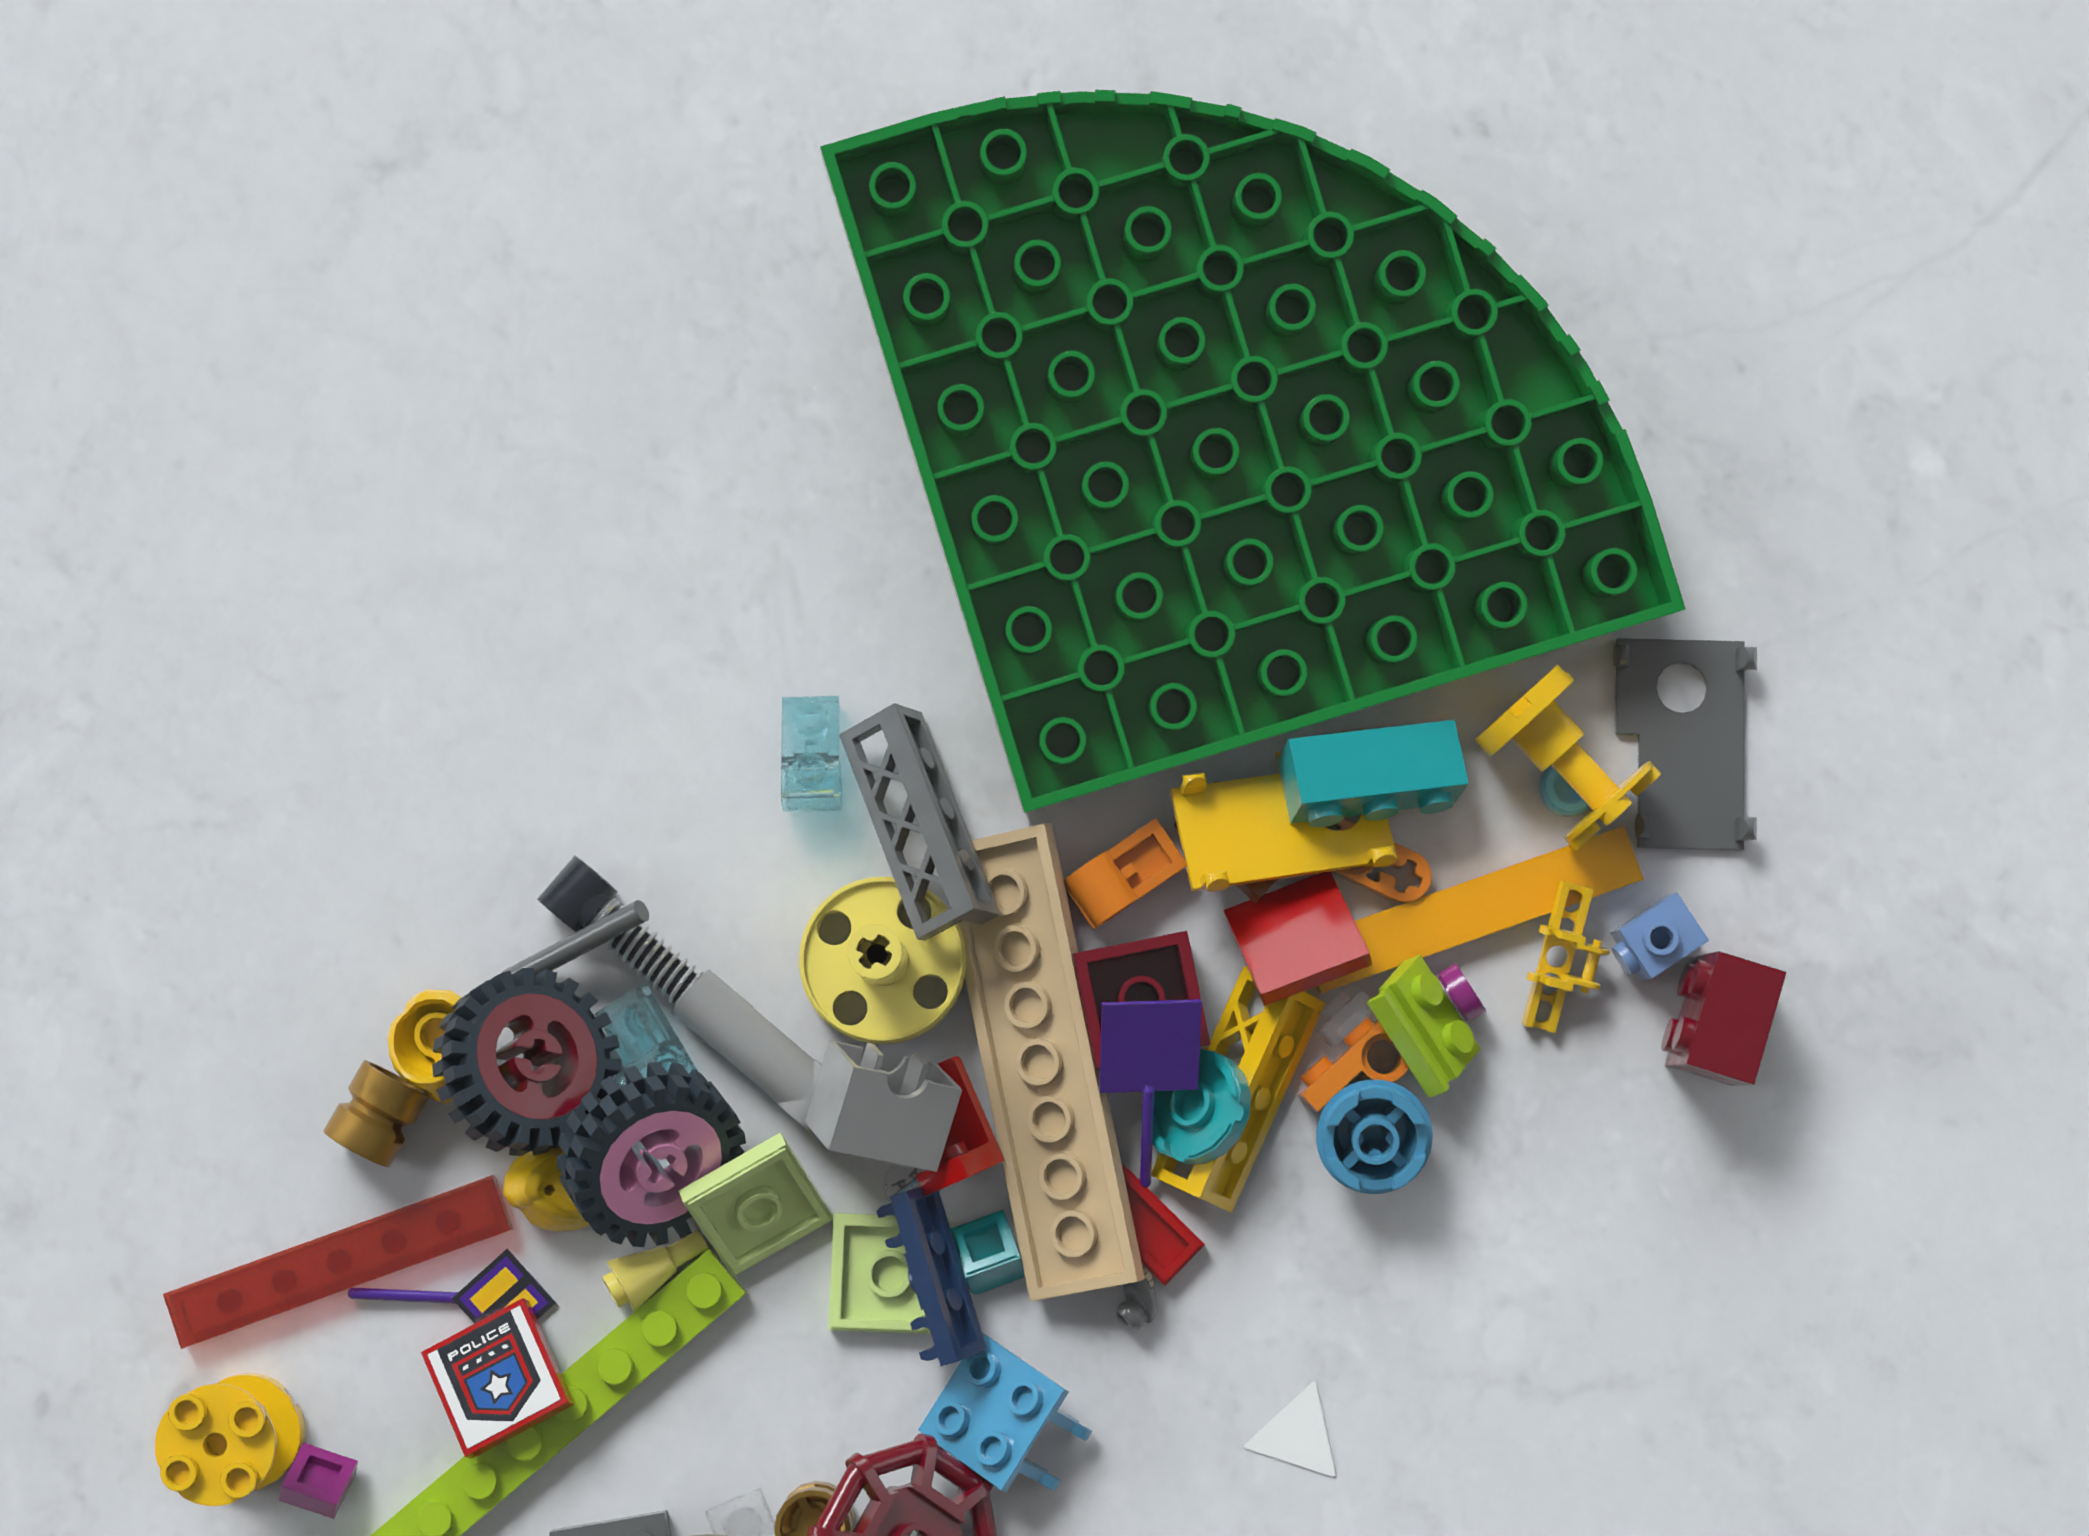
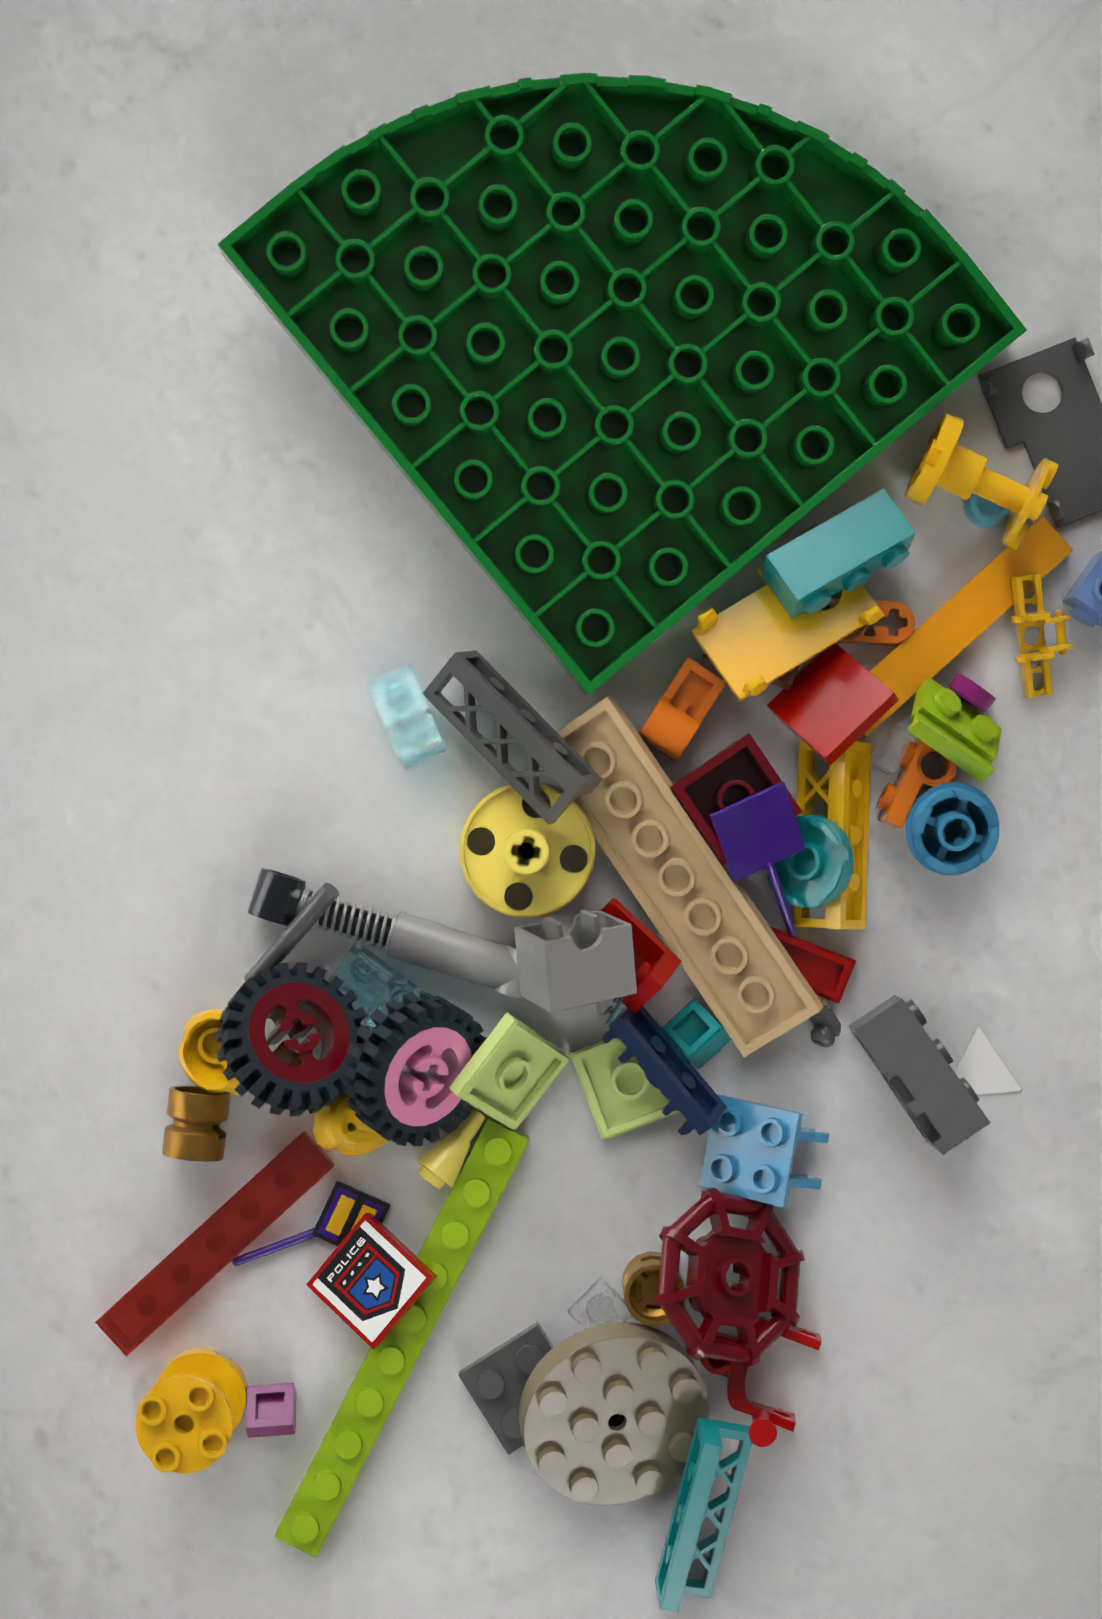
camera: 15 degrees left, 5 degrees up
none -> dark grey wedge [849,995,991,1155]

